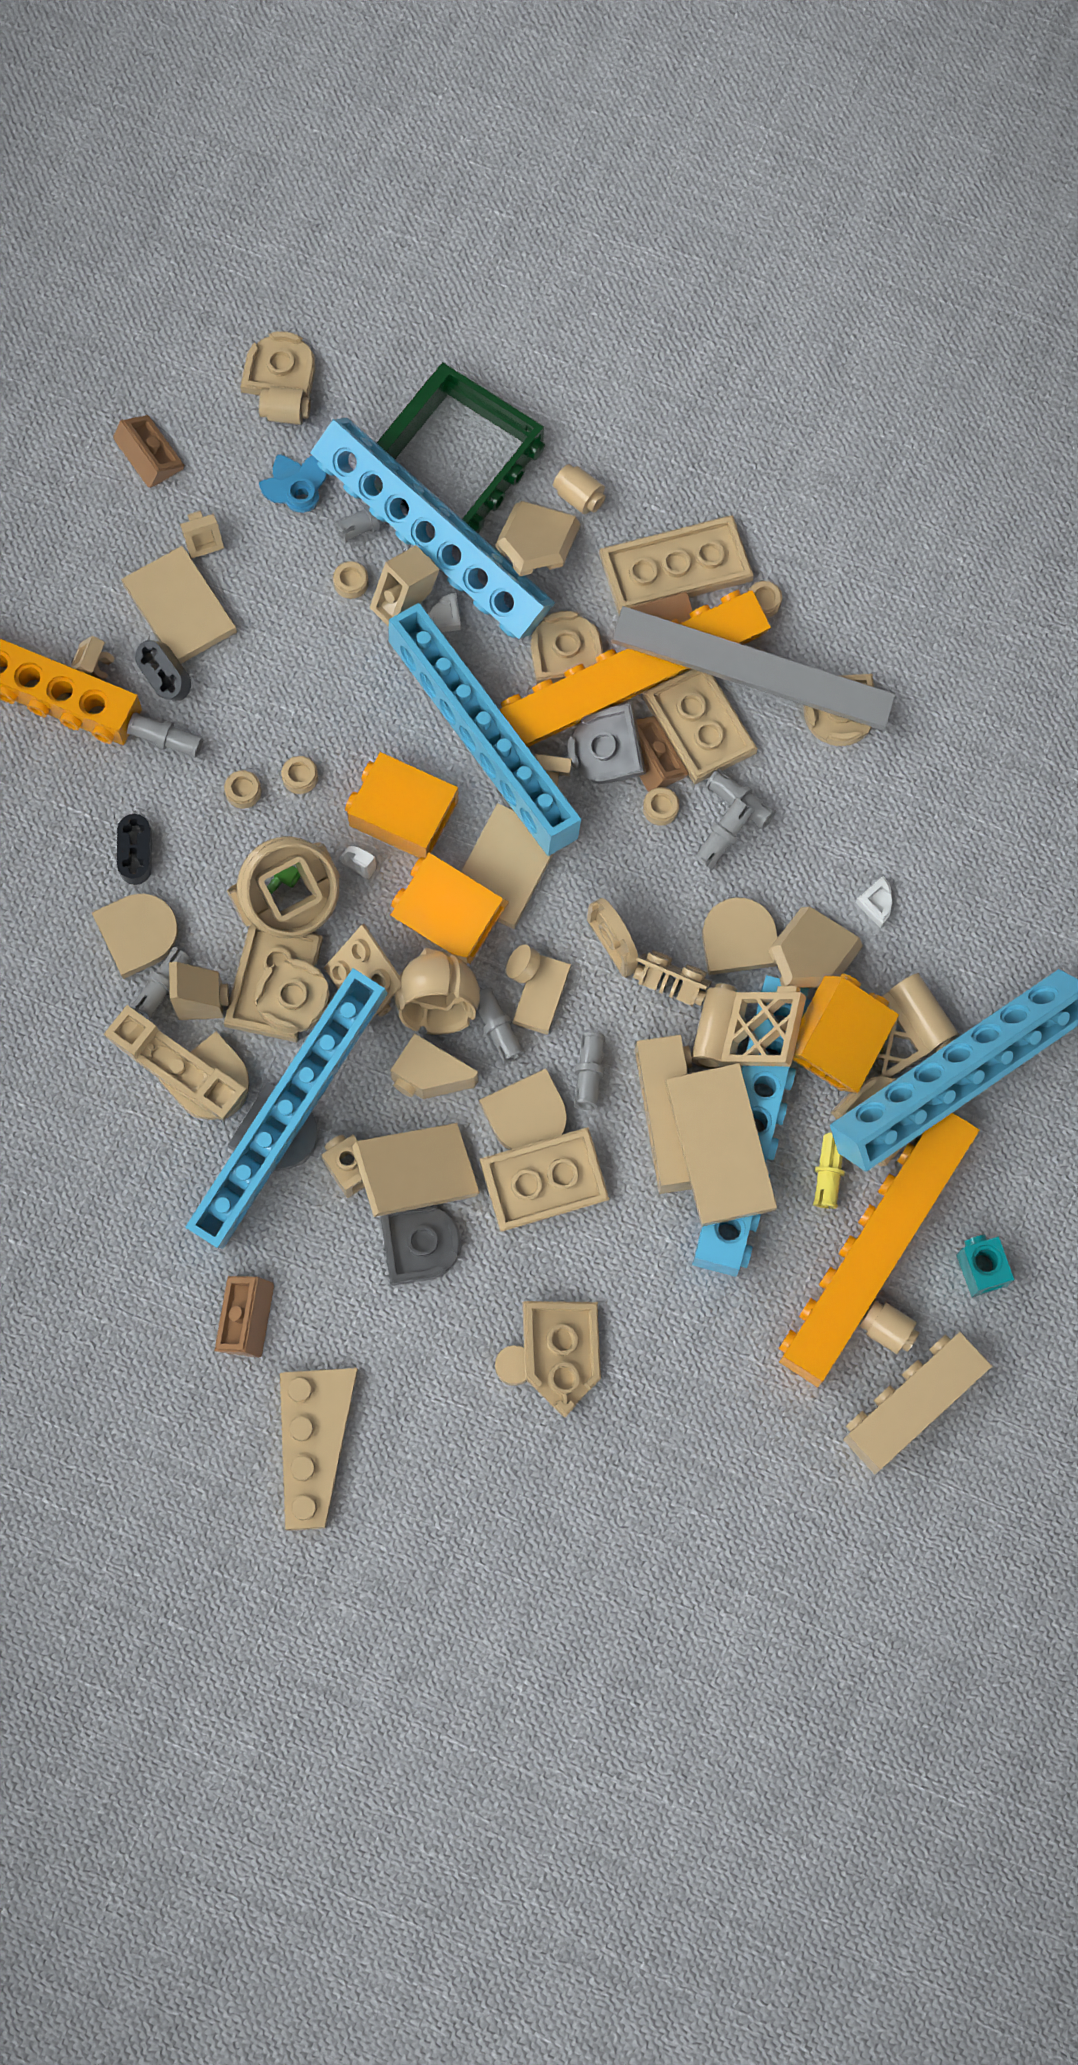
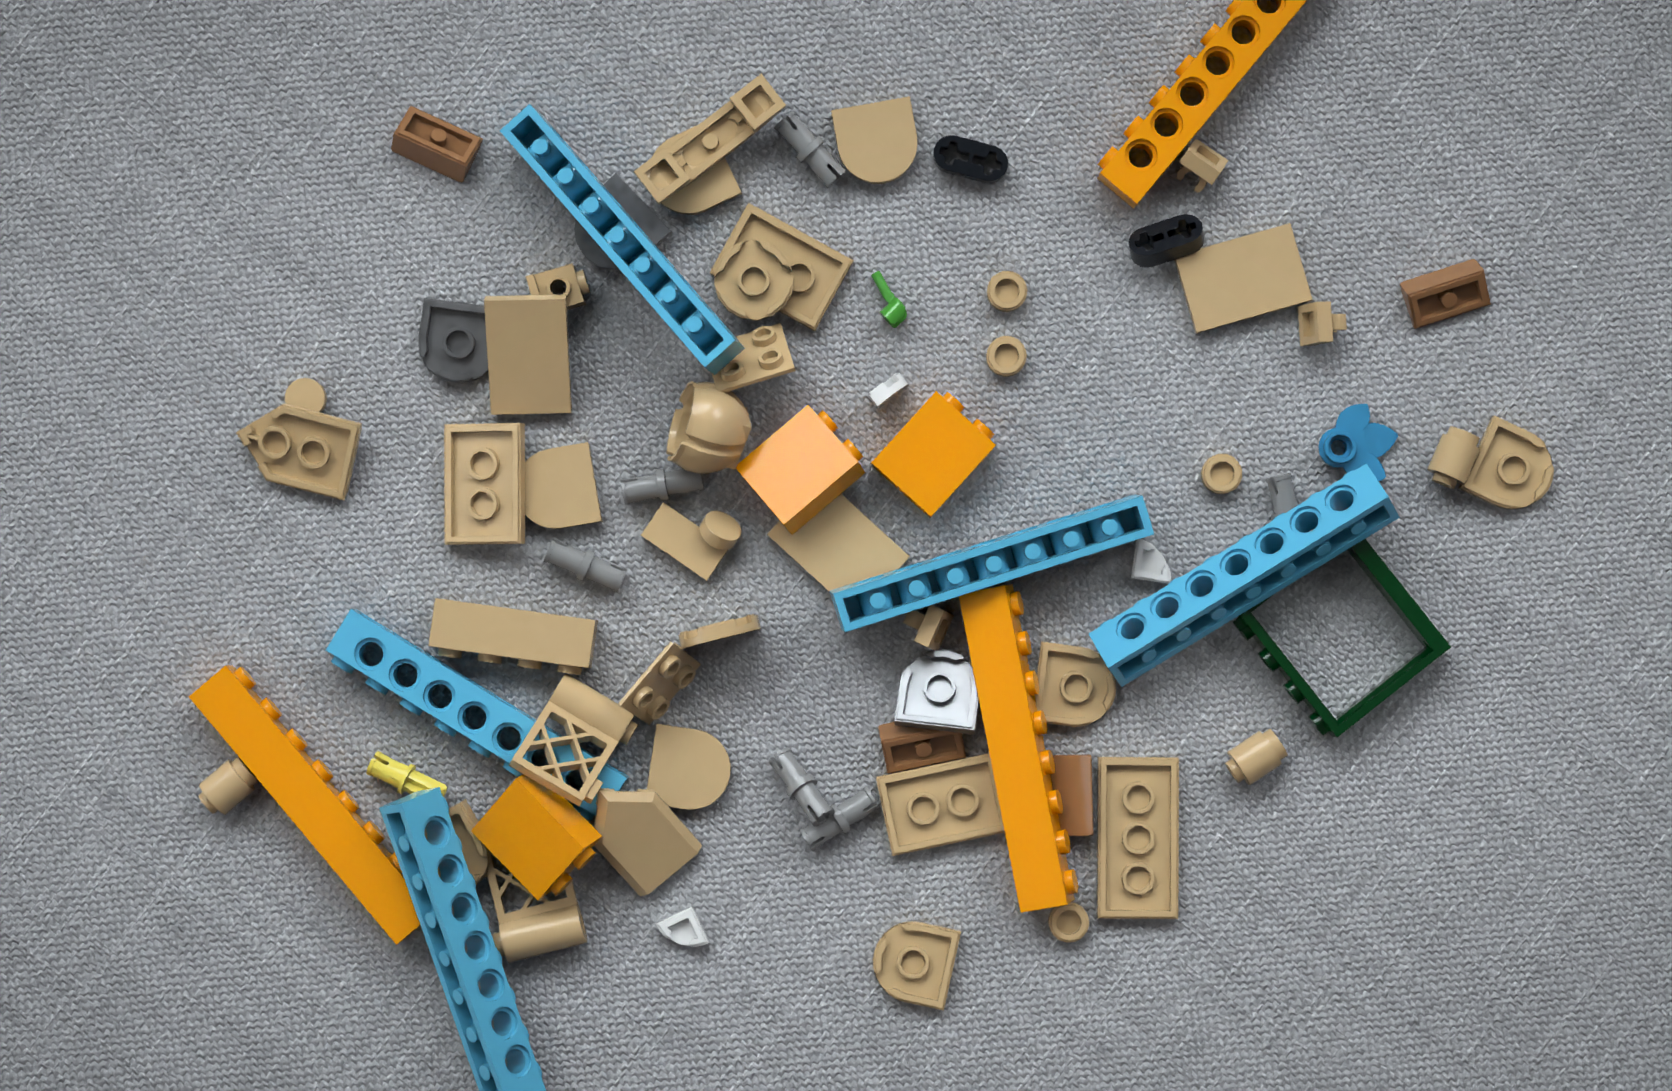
camera: 115 degrees right, 15 degrees up
light grey pin [127,712,203,758] -> none
tan slope [169,962,229,1020] -> none
tan piece [227,836,340,939] -> none
tan wing [280,1368,358,1531] -> none
tan slope [370,545,440,627] -> none
tan slope [390,1033,478,1099] -> none
tan tile [495,501,581,576] -> none
light grey tile [611,606,895,730] -> none
tan tile [643,787,680,826] -> none
tan tile [665,1063,777,1227] -> none
tan brick [843,1332,992,1475] -> none
teal brick [956,1235,1015,1298] -> none

